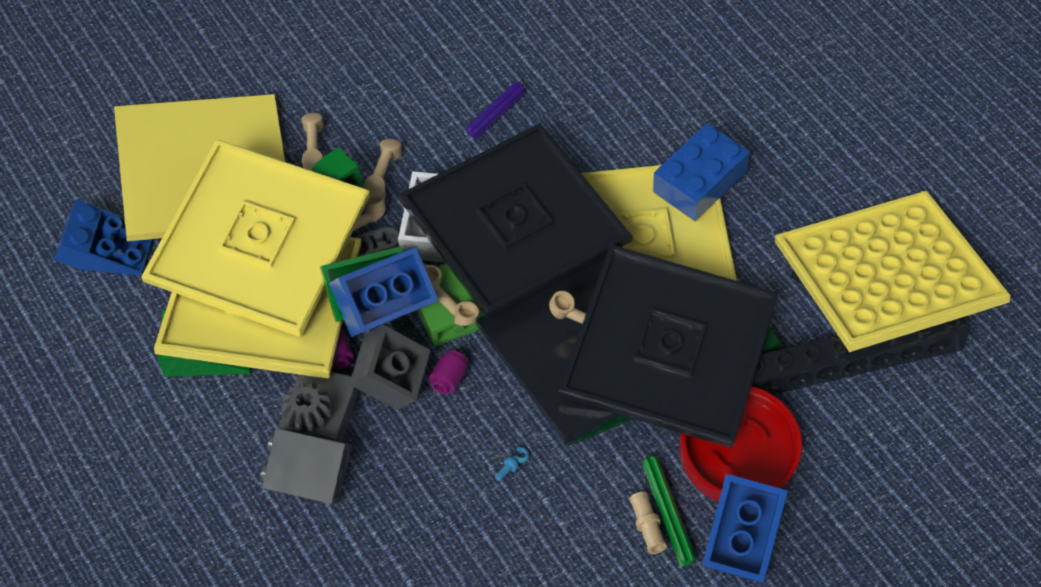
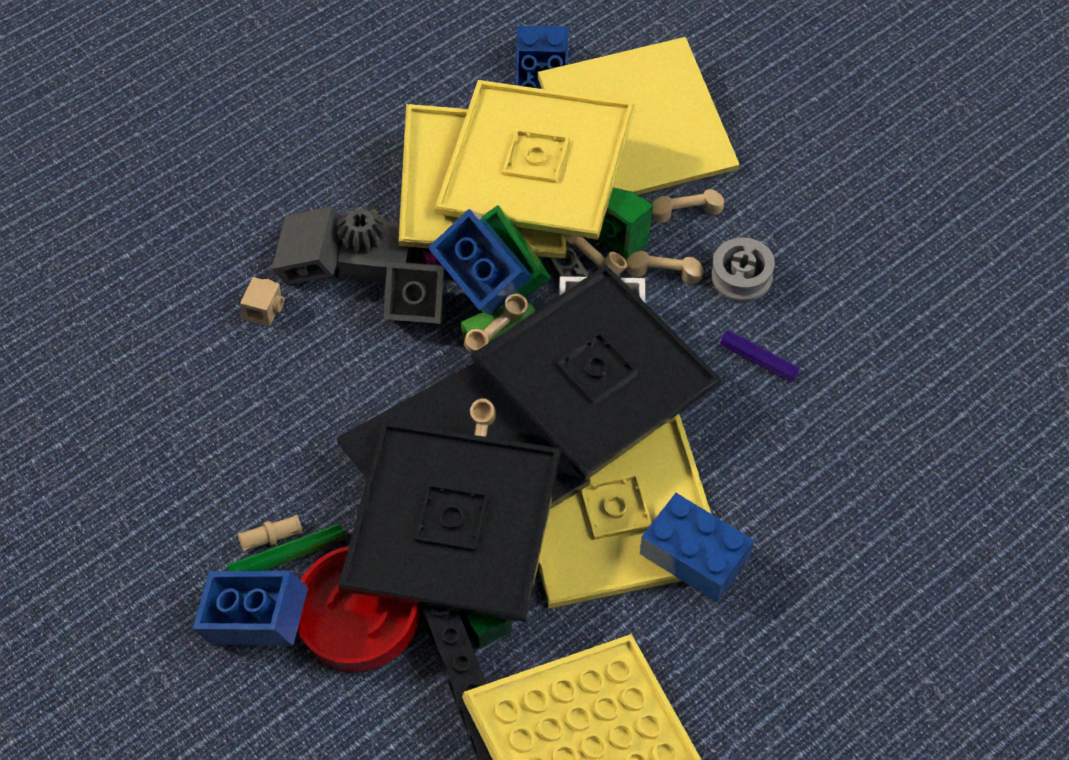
camera: 80 degrees right, 0 degrees up
magenta brick [429,350,468,394] -> none
dark azure hand [495,447,529,481] -> none
none -> tan brick [240,277,284,326]
none -> light grey wheel [711,238,775,302]

